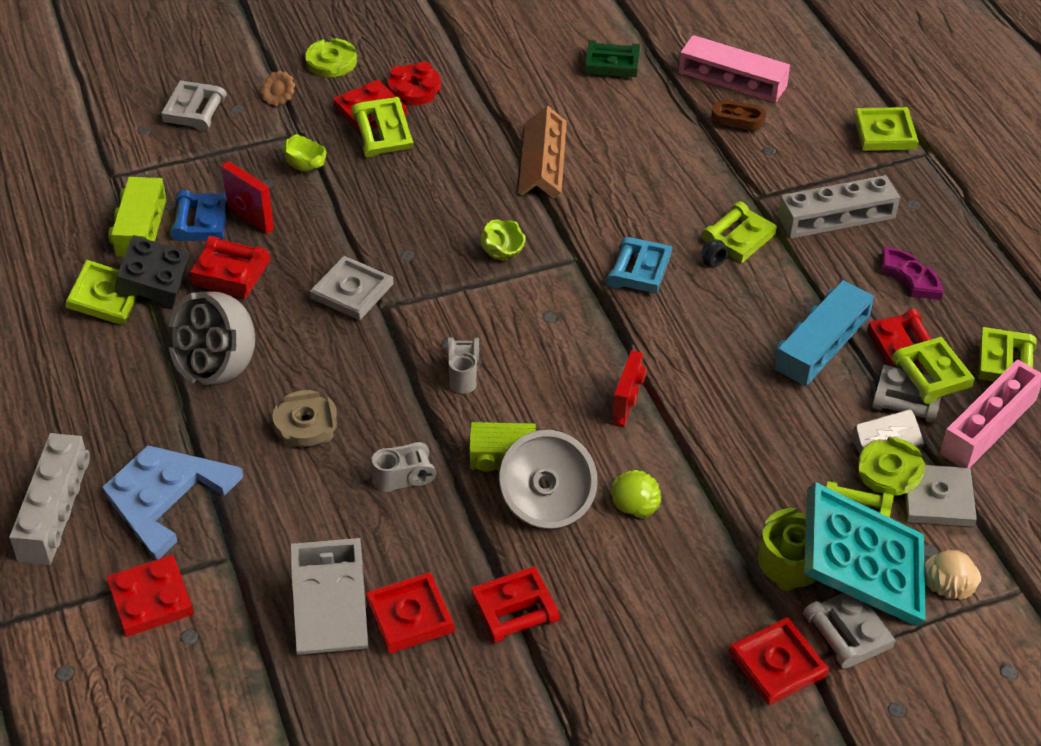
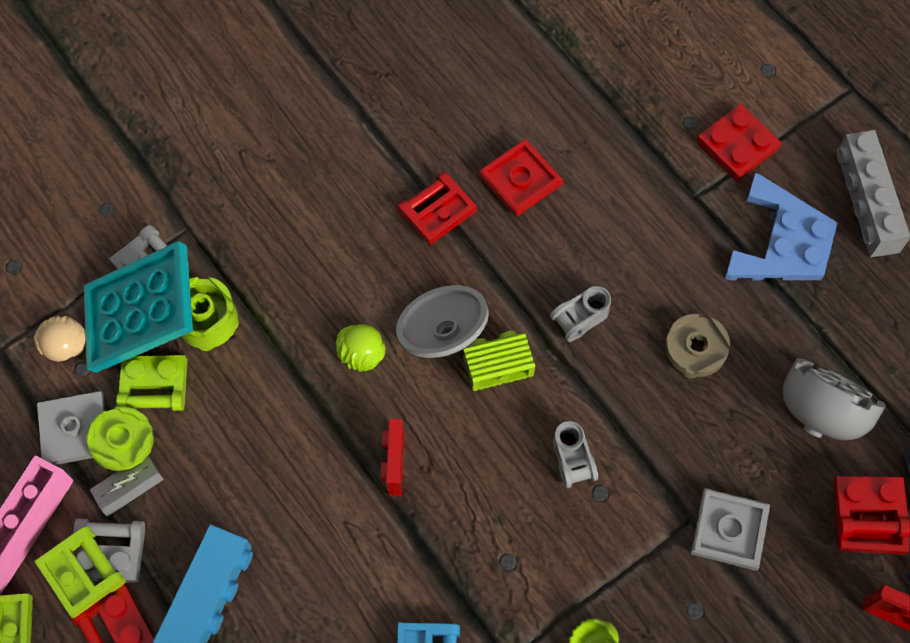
camera: 165 degrees right, 20 degrees up
light grey slope [291,538,368,655] -> none
red plate [728,617,829,706] -> none

